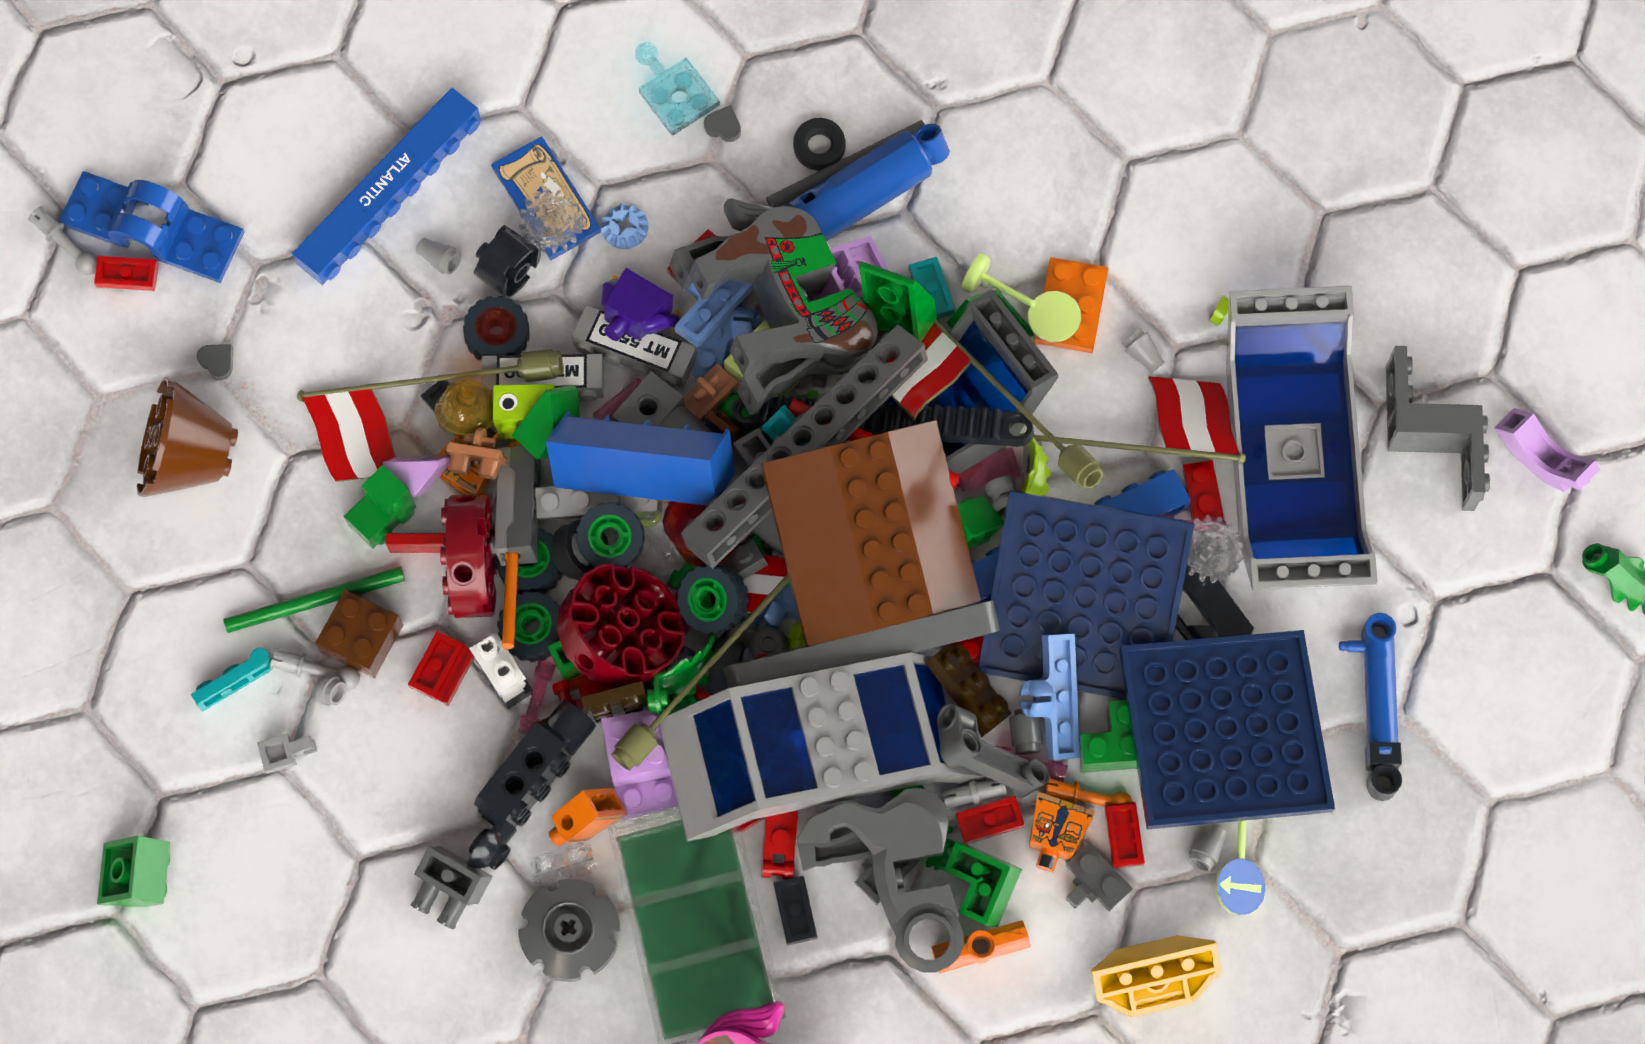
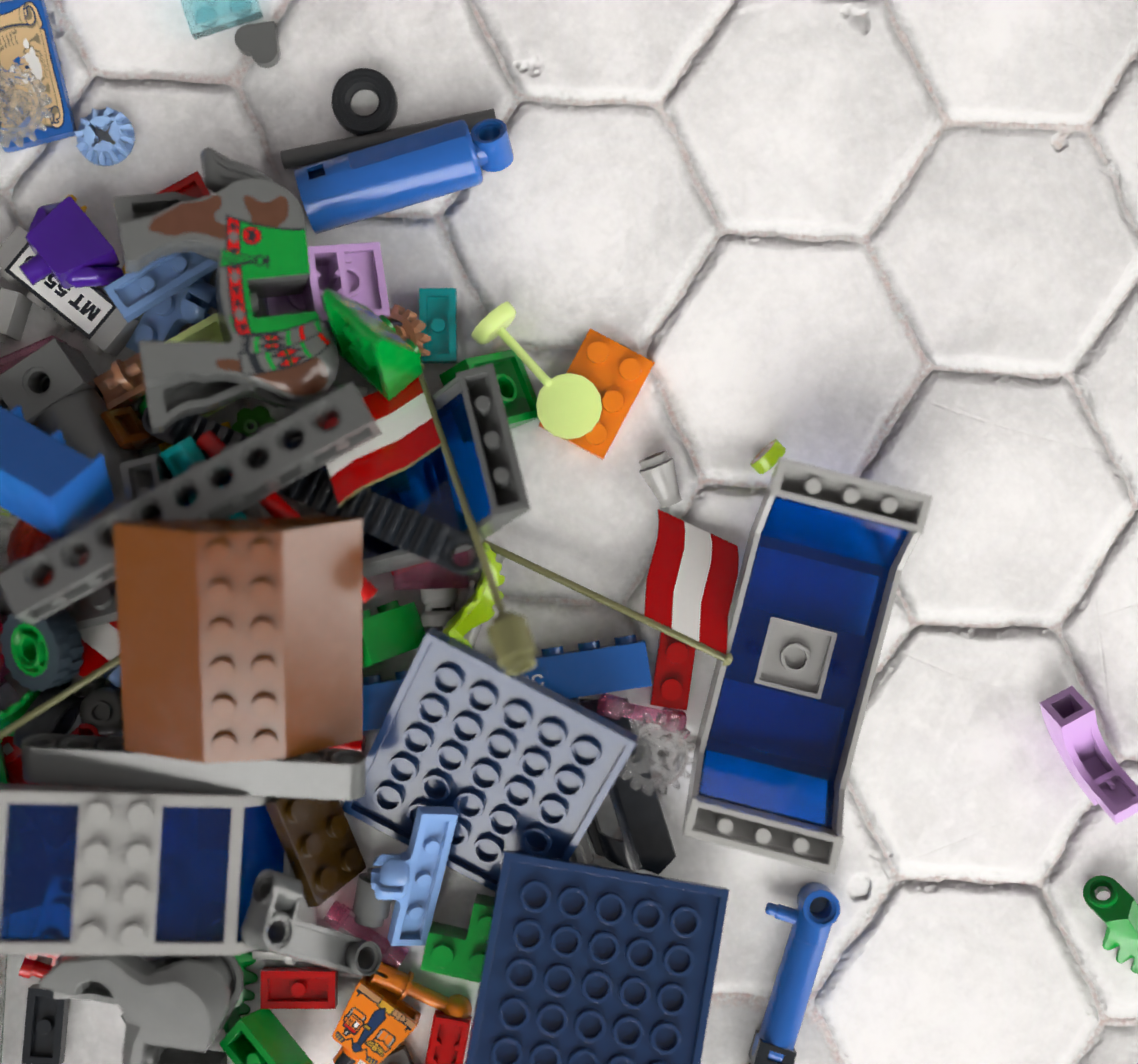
camera: 15 degrees right, 15 degrees up
dark grey bracket [1386,346,1490,511] -> none

